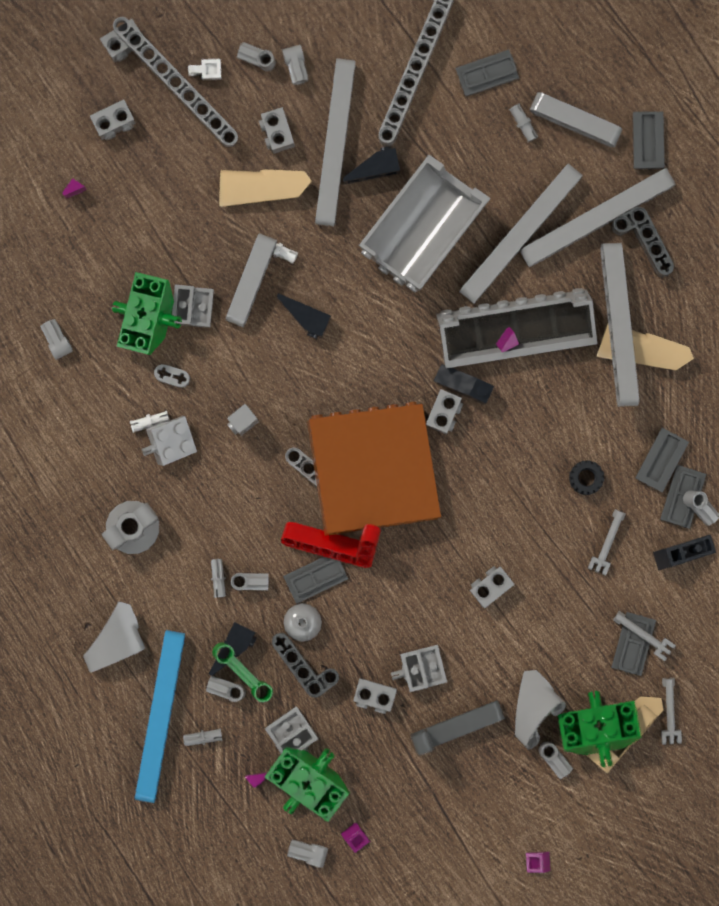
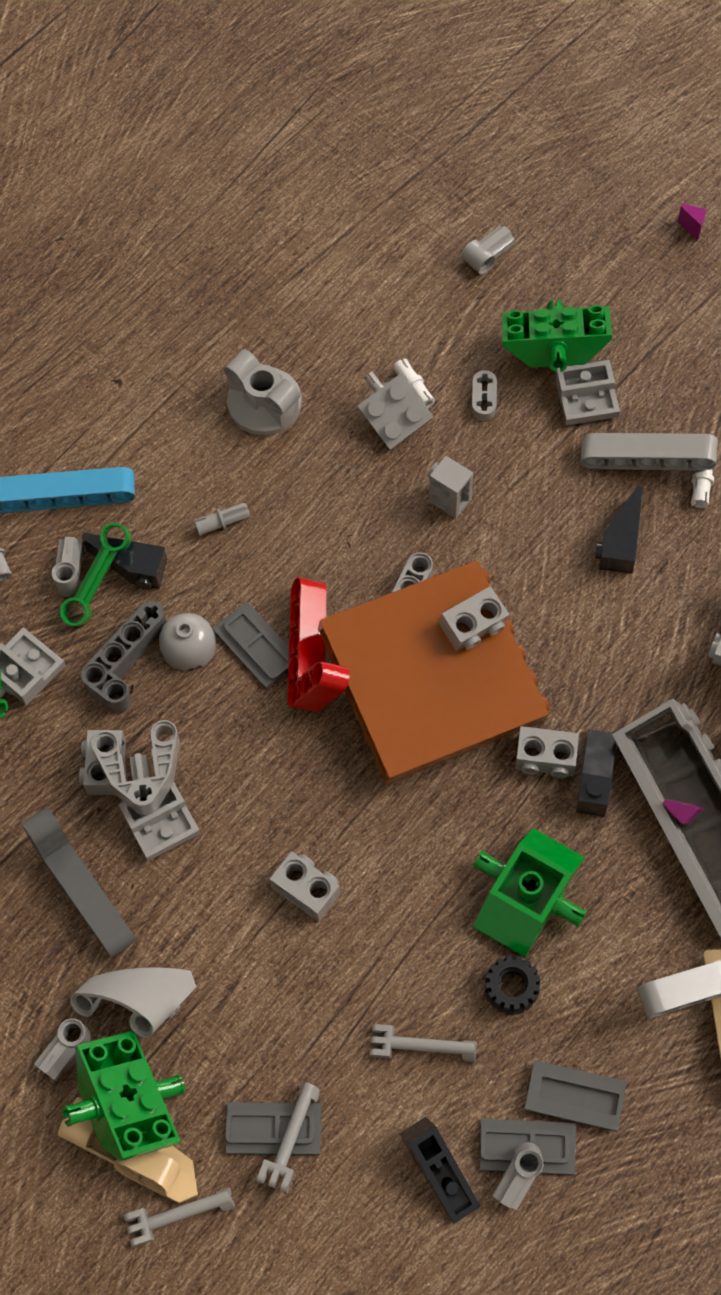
camera: 75 degrees right, 20 degrees down
light grey panel [83,602,145,672] -> none
light grey piece [231,573,268,591] -> none
none -> light grey connector [92,720,180,815]
none -> light grey brick [438,586,509,652]
none -> green slope [473,828,588,958]

